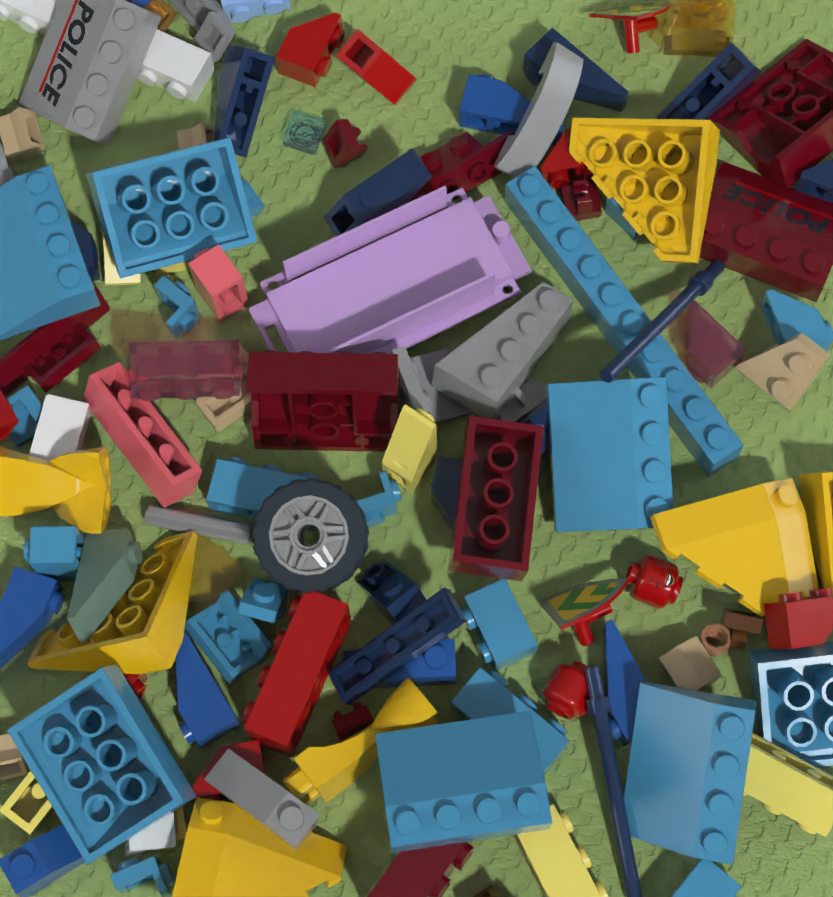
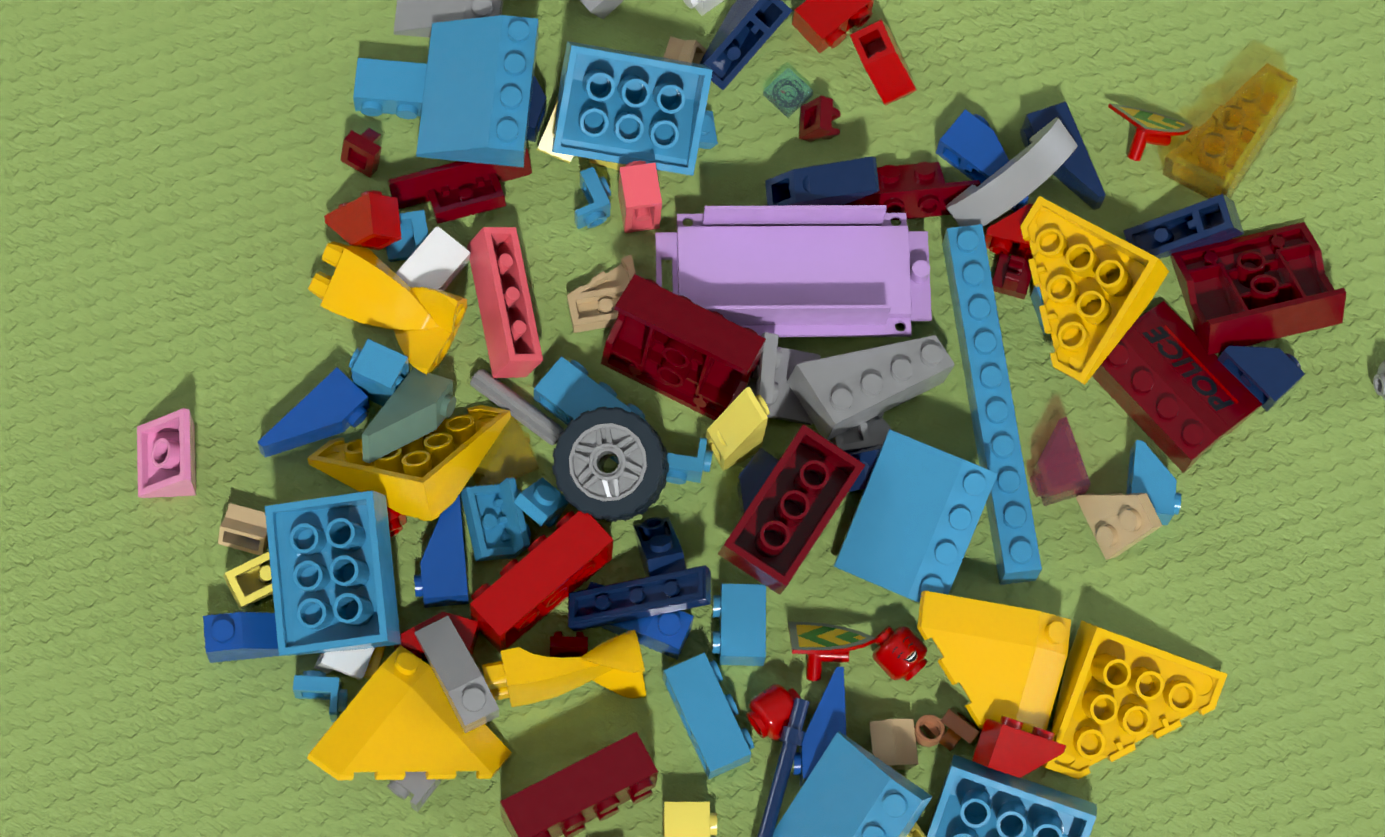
camera: 15 degrees right, 0 degrees up
clear pink brick [127,340,243,401] -> none
dark azure slope [375,710,552,853] -> none
dark blue bar [600,260,725,383] -> none

